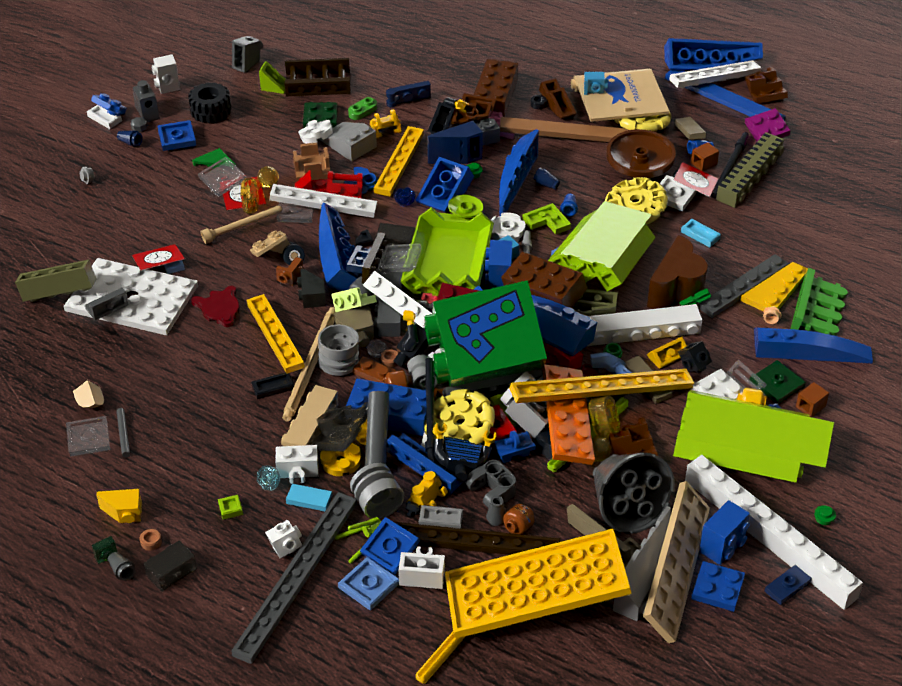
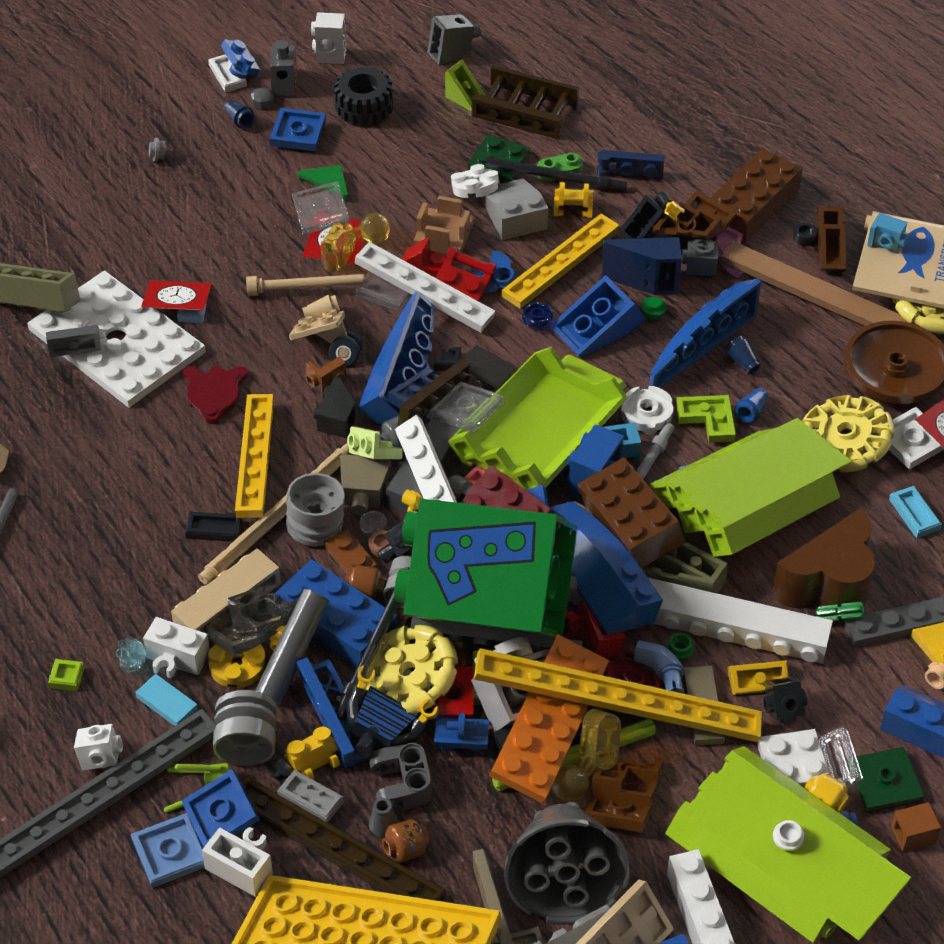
camera: 25 degrees right, 5 degrees up
lime dish [448,195,483,218] -> none
none -> tan cone [302,295,340,319]
none -> black bar [485,157,627,191]
none -> white plate [773,820,804,851]

